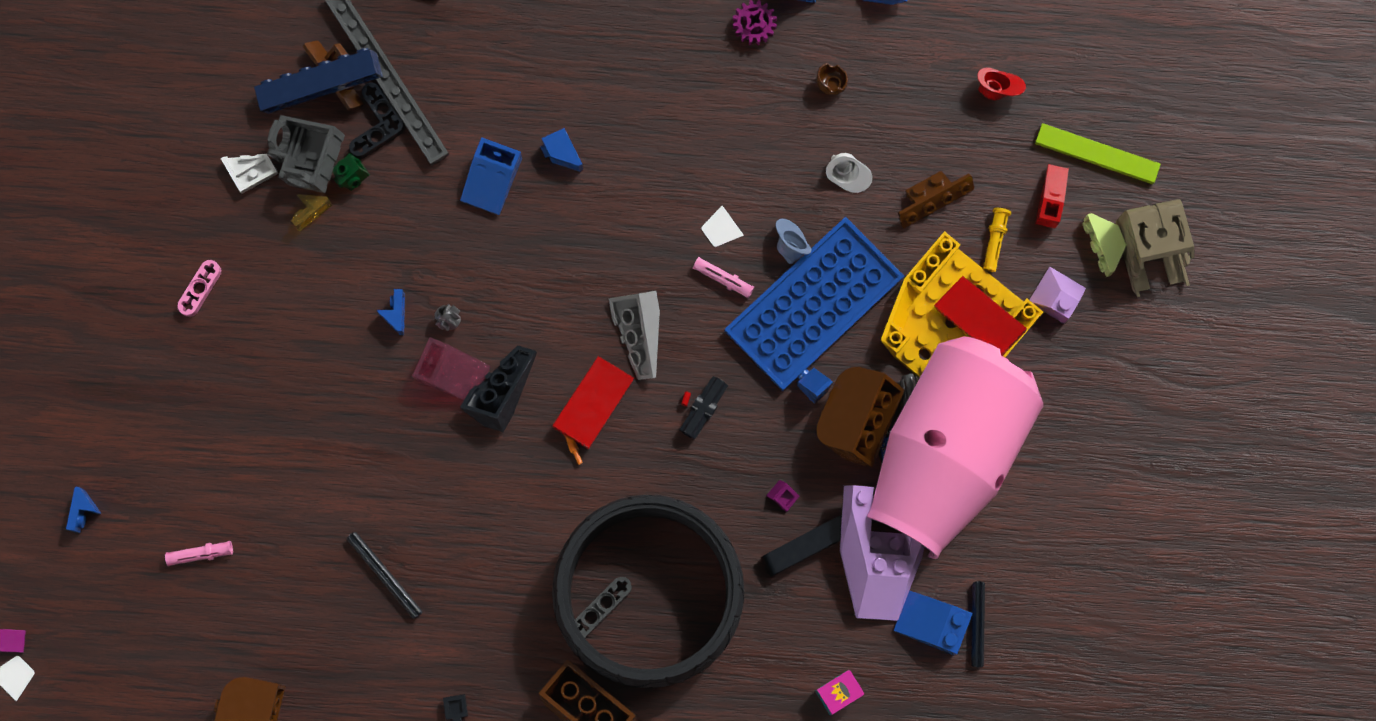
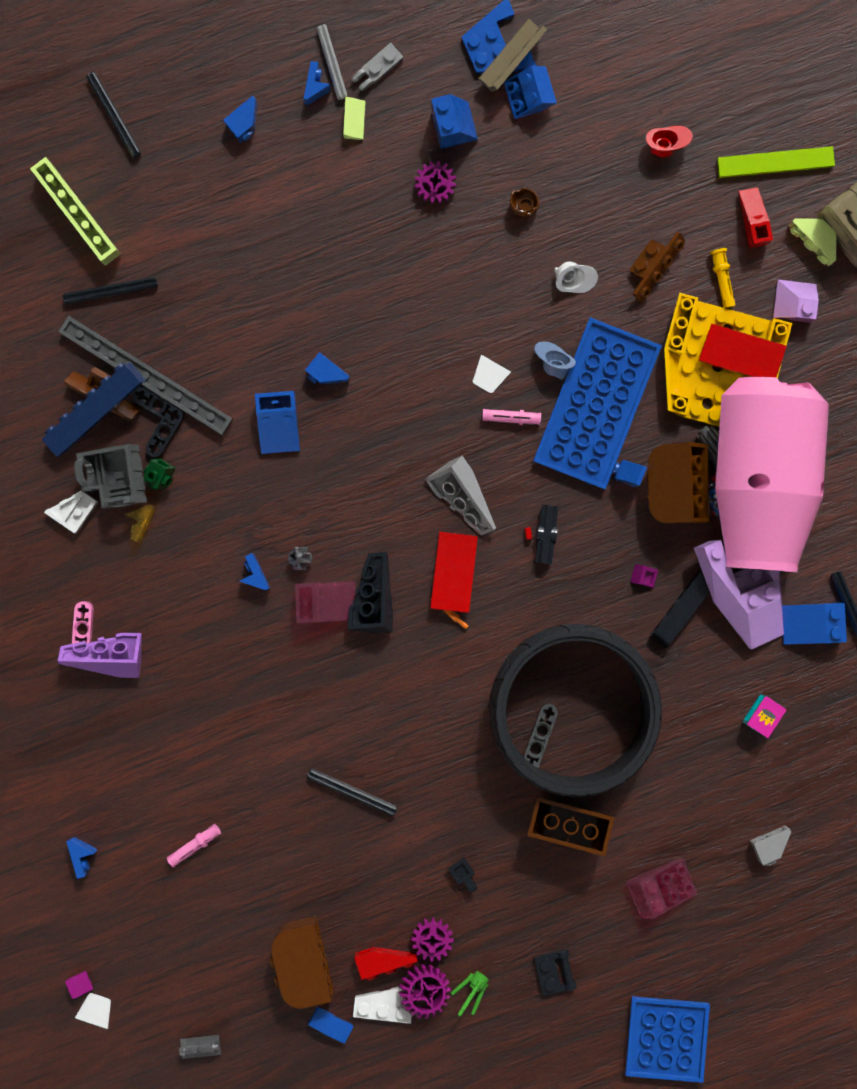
camera: 20 degrees left, 10 degrees up
none -> medium lavender wedge [58,633,142,678]

